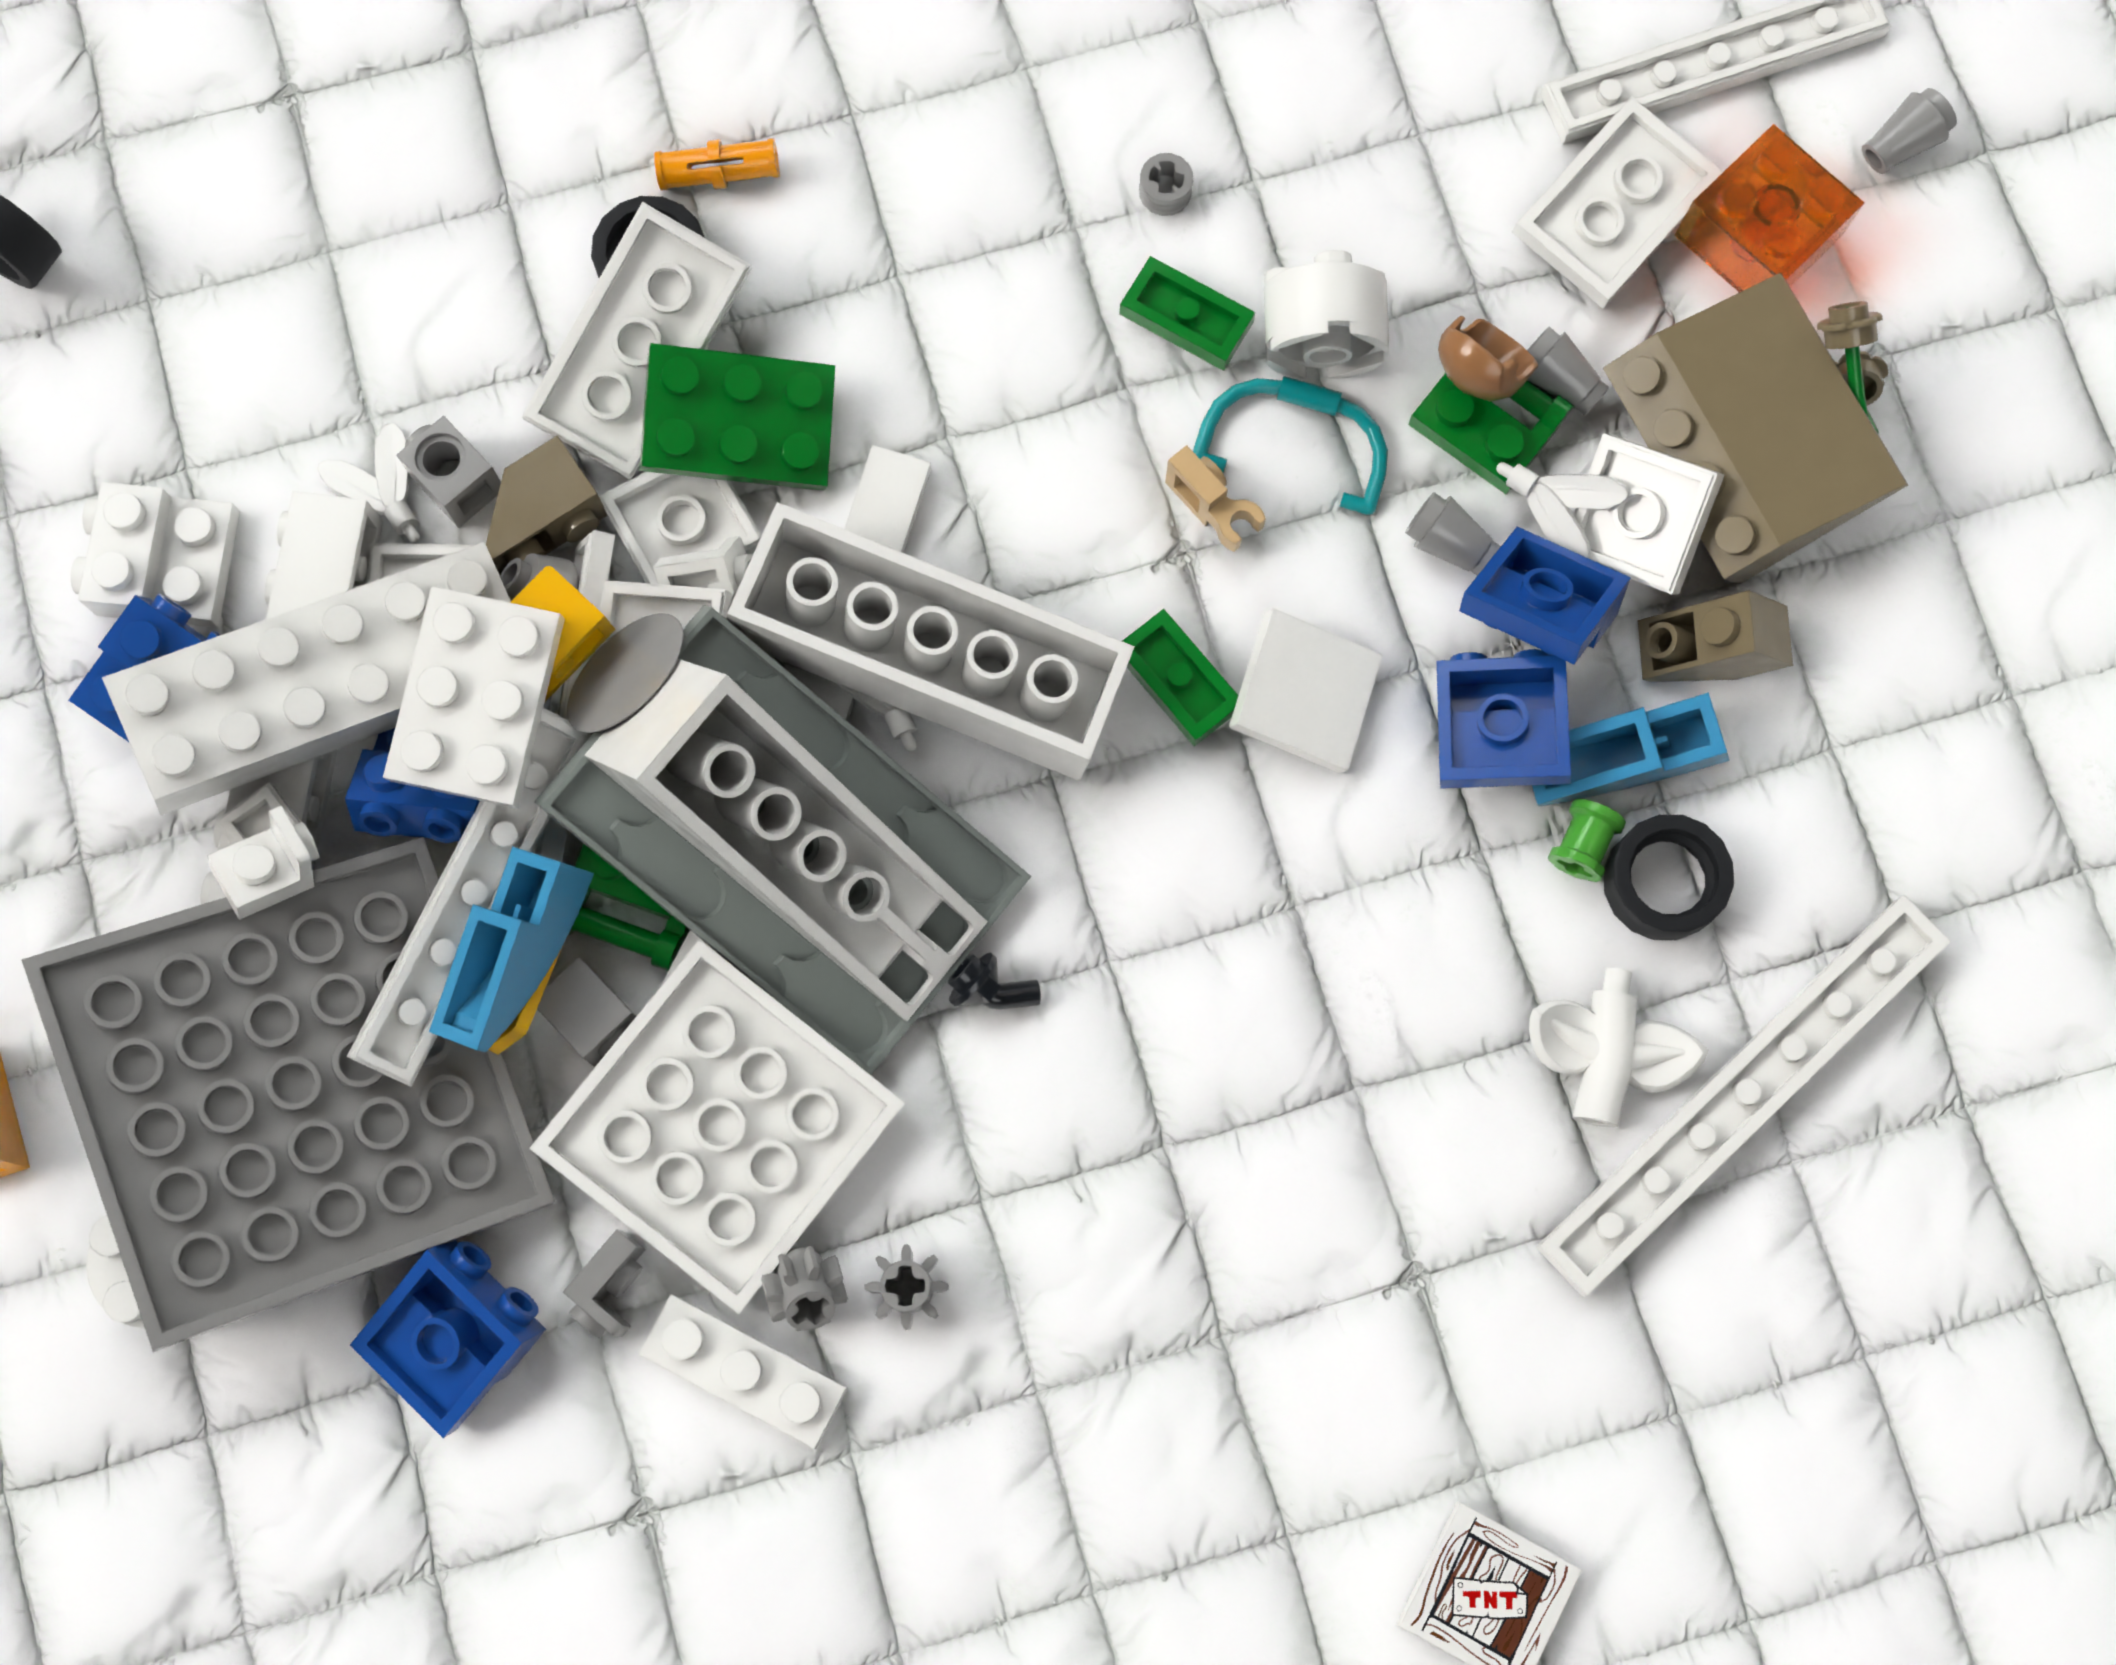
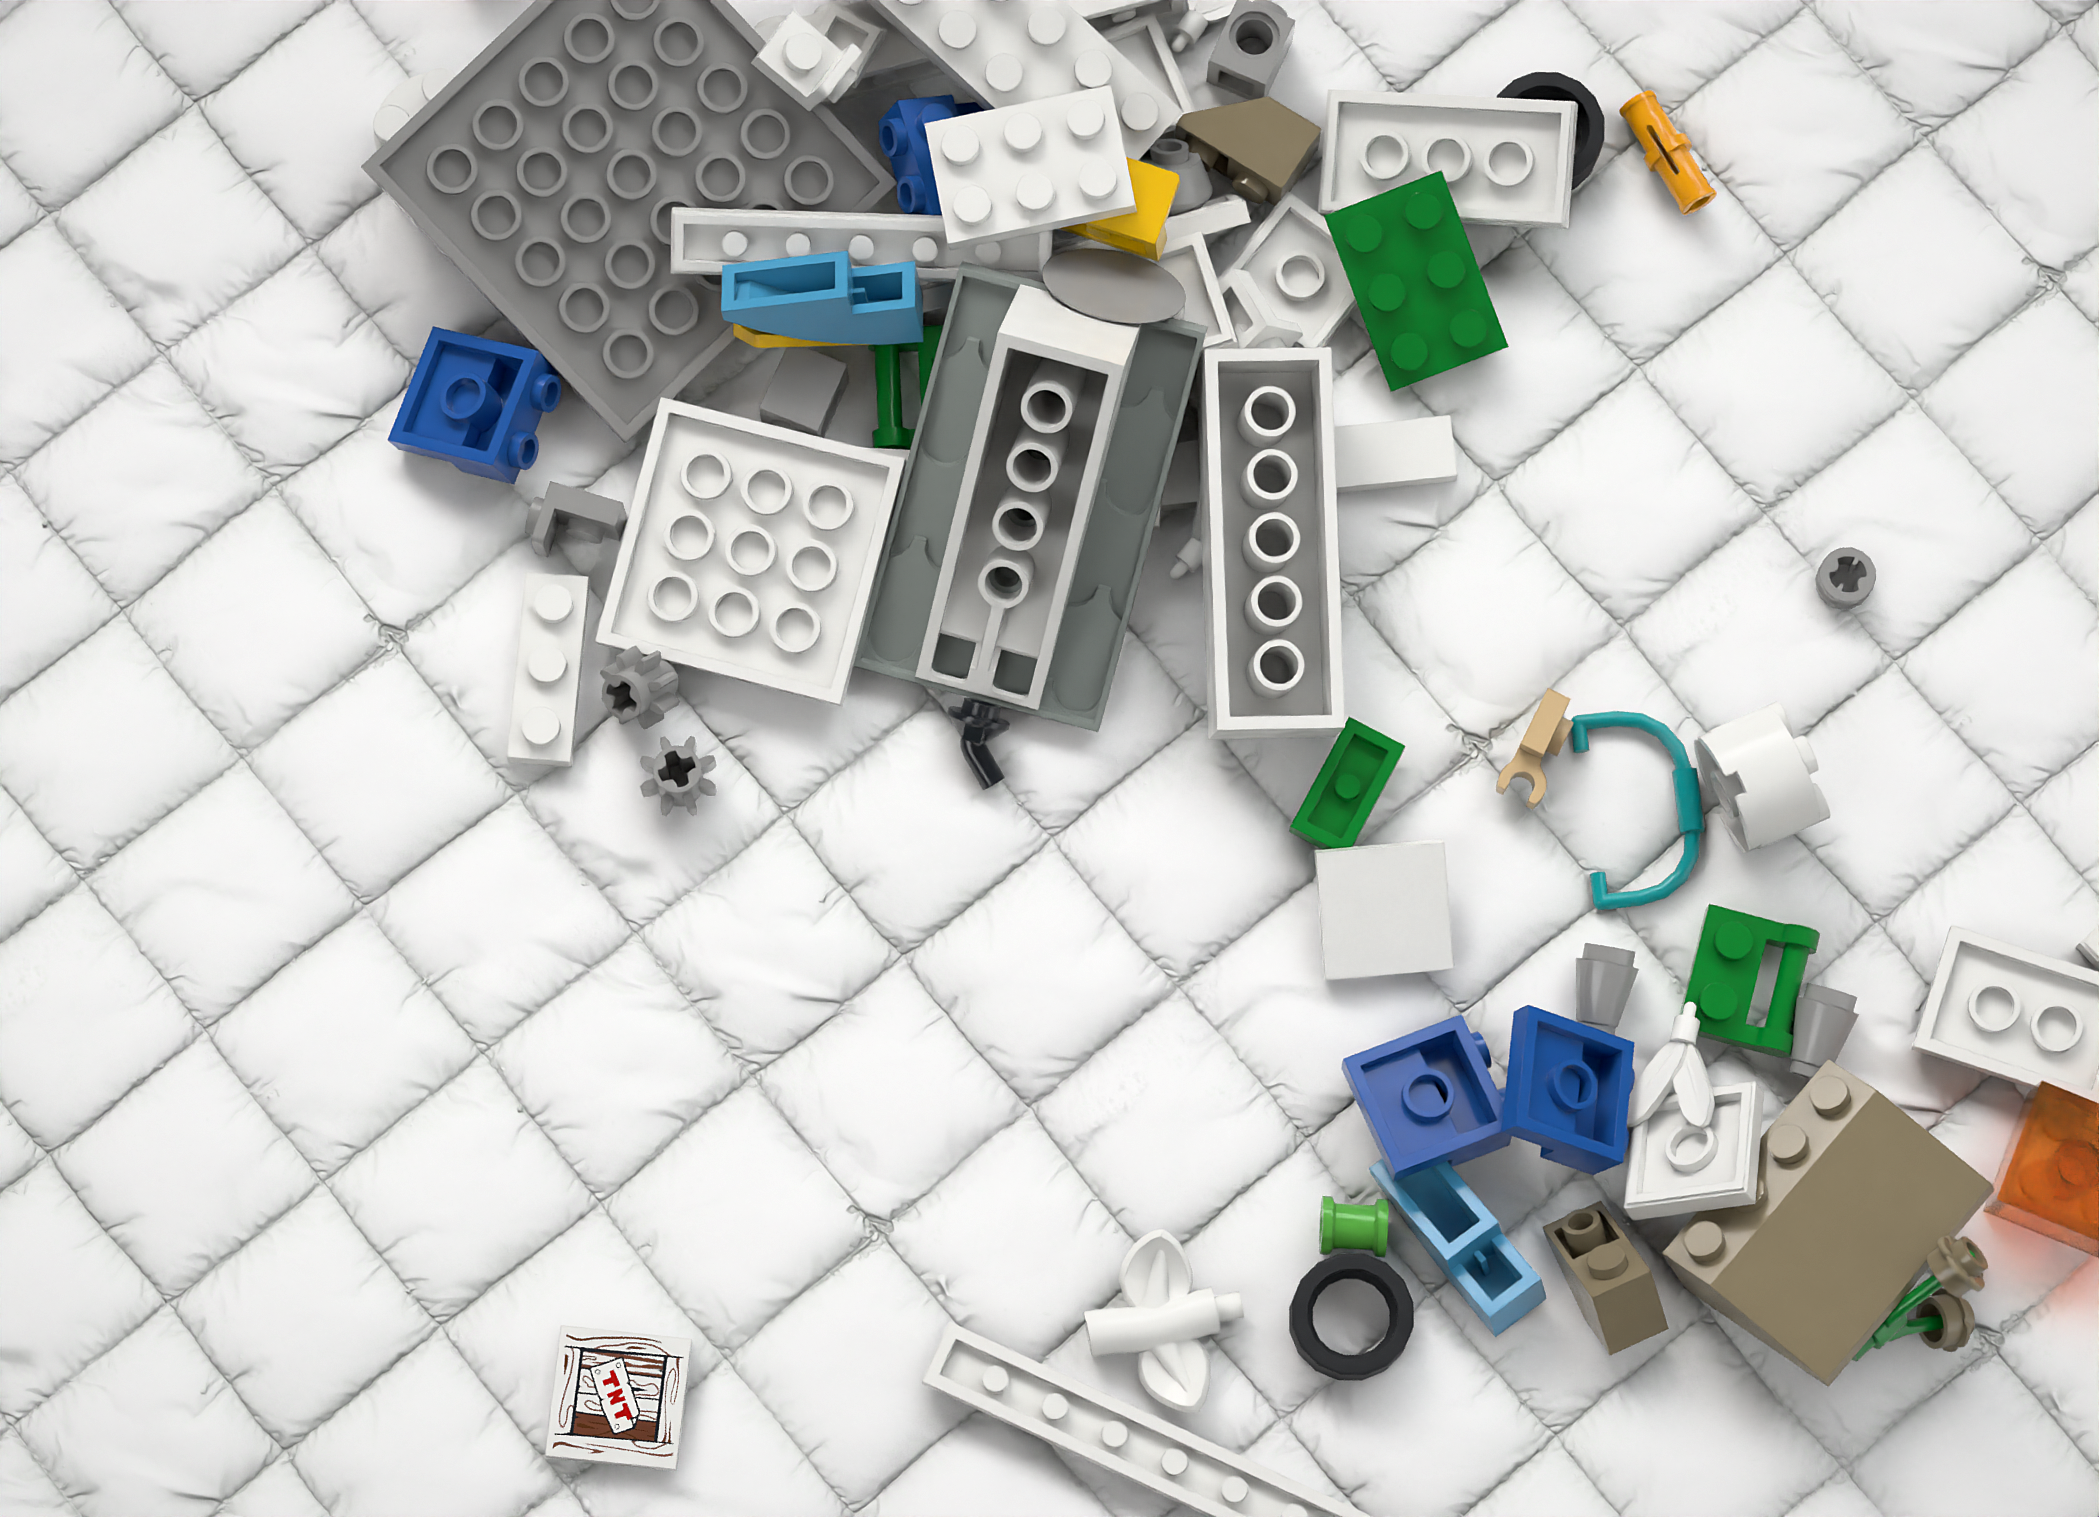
camera: 65 degrees right, 0 degrees up
green plate [1119,256,1256,371] -> none
medium nougat hair [1438,316,1538,402] -> none

